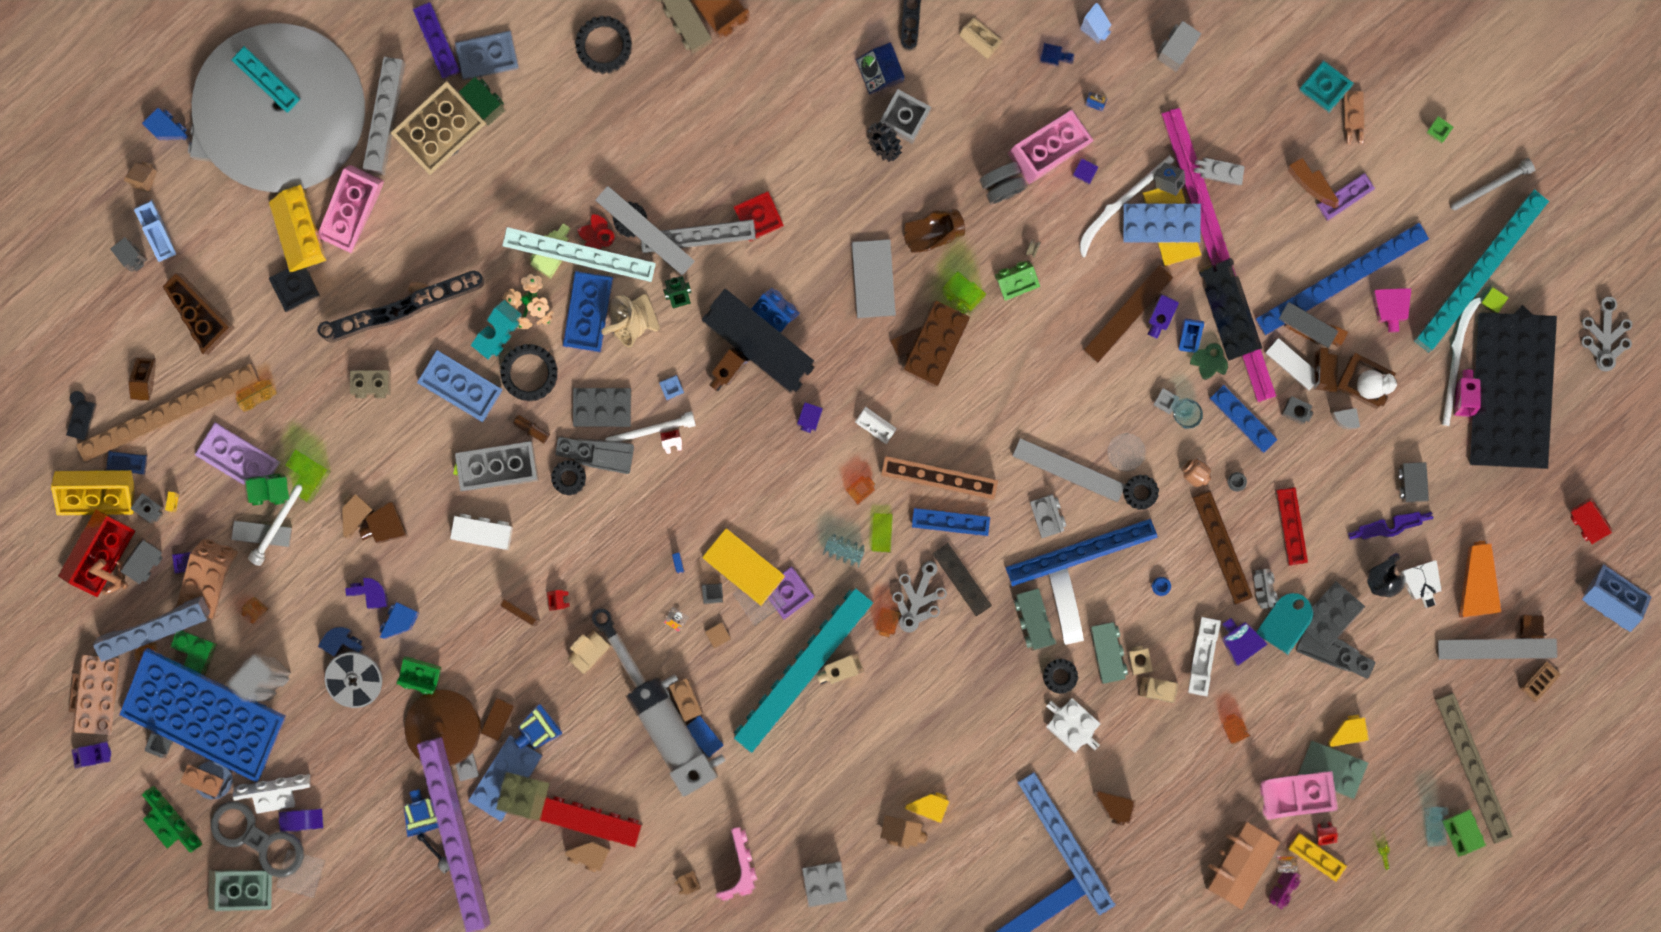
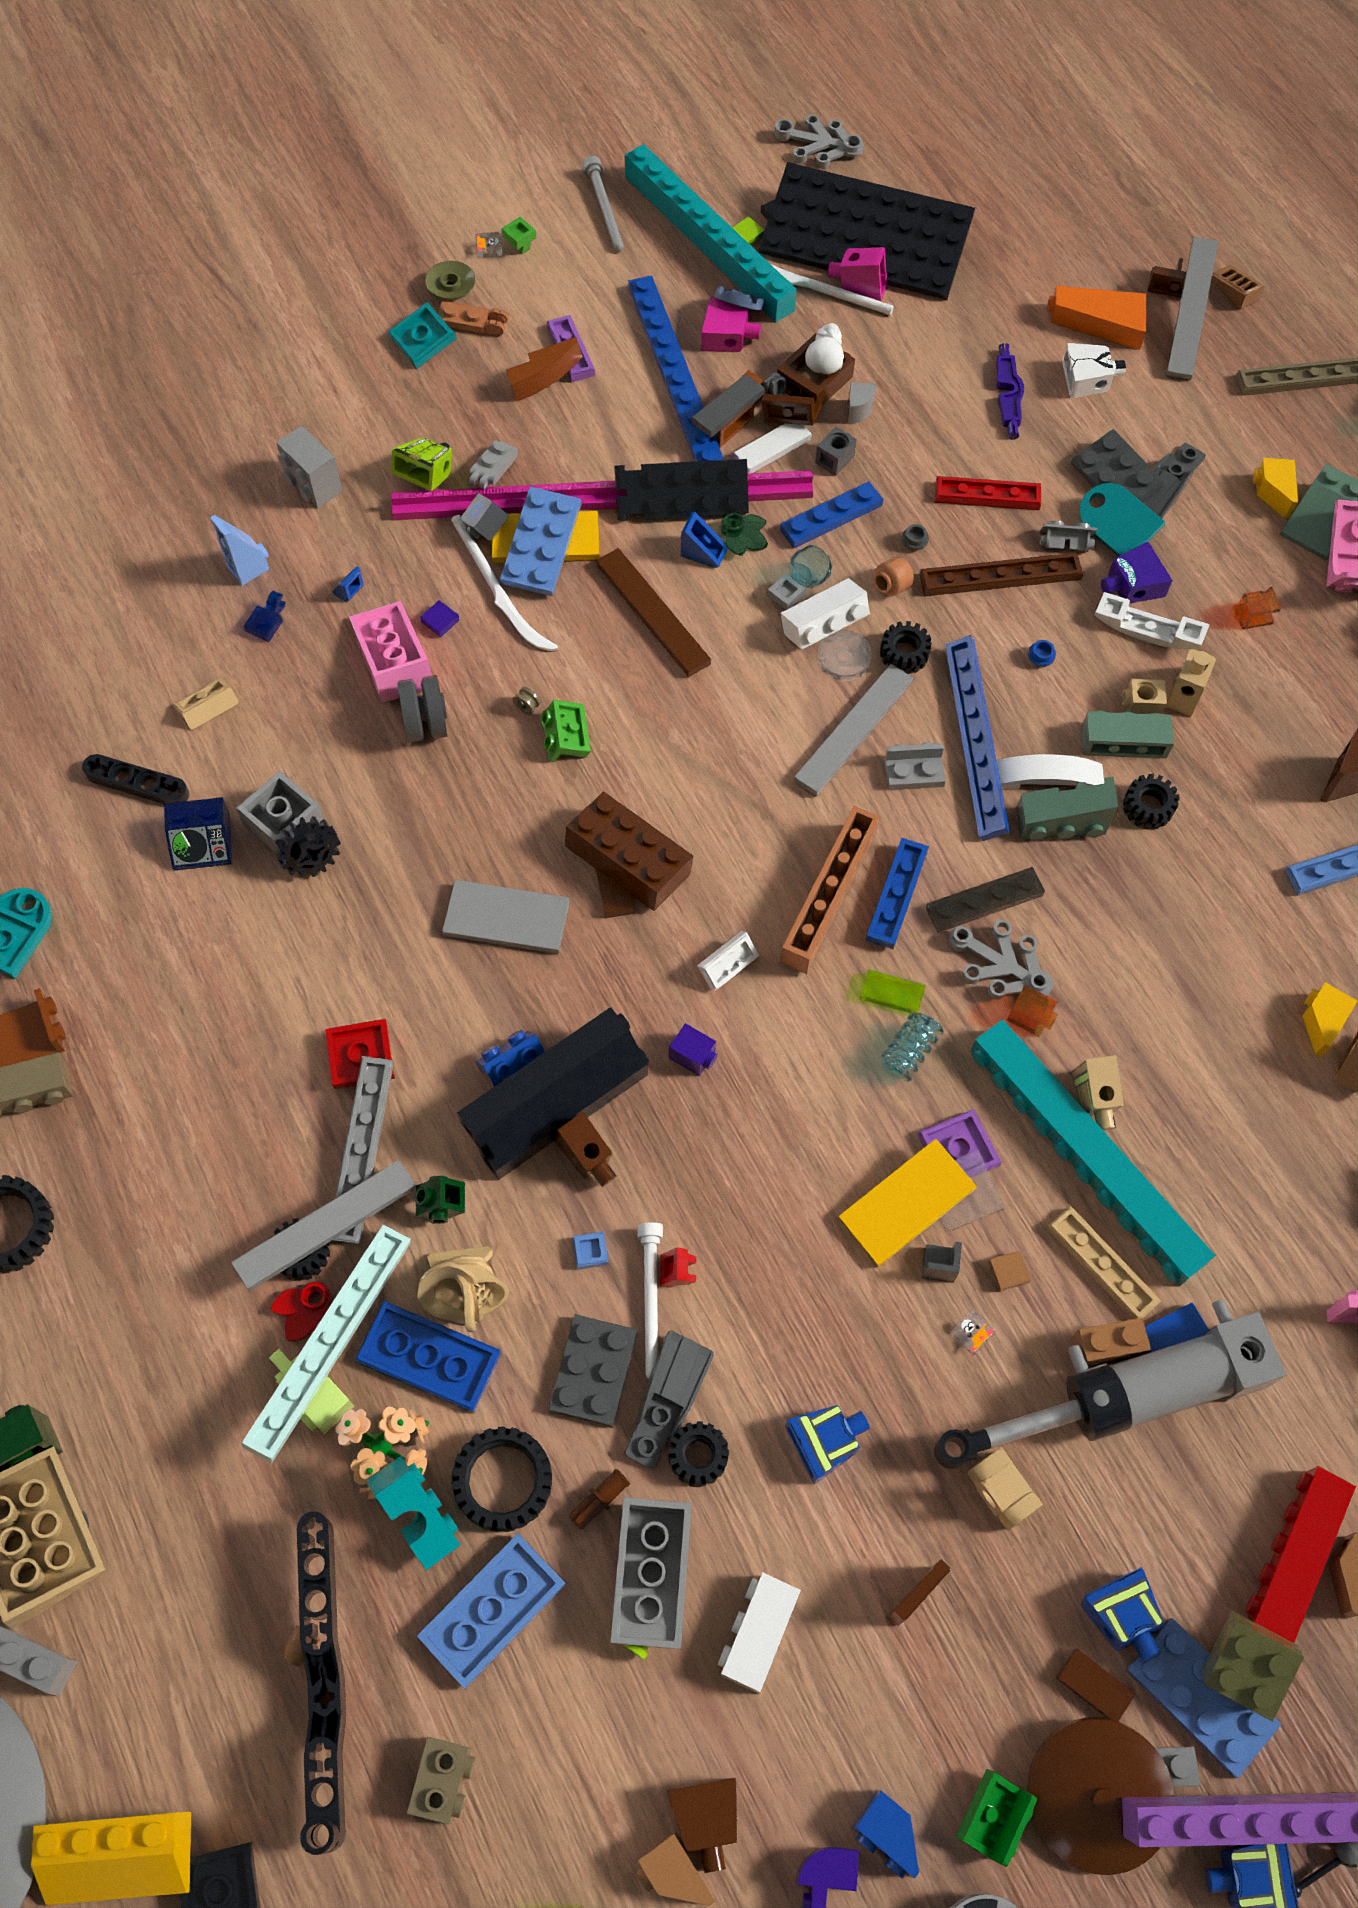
camera: 80 degrees left, 20 degrees down
bright pink slope [318,165,384,253] -> none
red tile [547,590,570,611] -> none
blue tile [672,553,685,574] -> none
clear orange window [845,475,876,505] -> none
reddish brown hair [904,209,965,253] -> none
clear neon green brick [942,271,987,316] -> none
white plate [1046,698,1100,753] -> none
dark purple torso [1147,294,1179,339] -> none
black helmet [1367,553,1406,597] -> none
dark grey brick [1398,462,1429,503] -> none
red brick [1570,497,1612,544] -> none
medium blue slope [1582,564,1651,632] -> none
none -> lime torso [391,438,452,491]
none -> olive dish [425,261,475,300]
none -> clear tile [475,232,503,259]
none -> sand blue tile [714,286,764,310]
none -> dark grey plate [764,373,787,395]
none -> white brick [781,578,870,649]
none -> blue torso [785,1405,870,1484]
none -> tan tile [1046,1206,1161,1319]

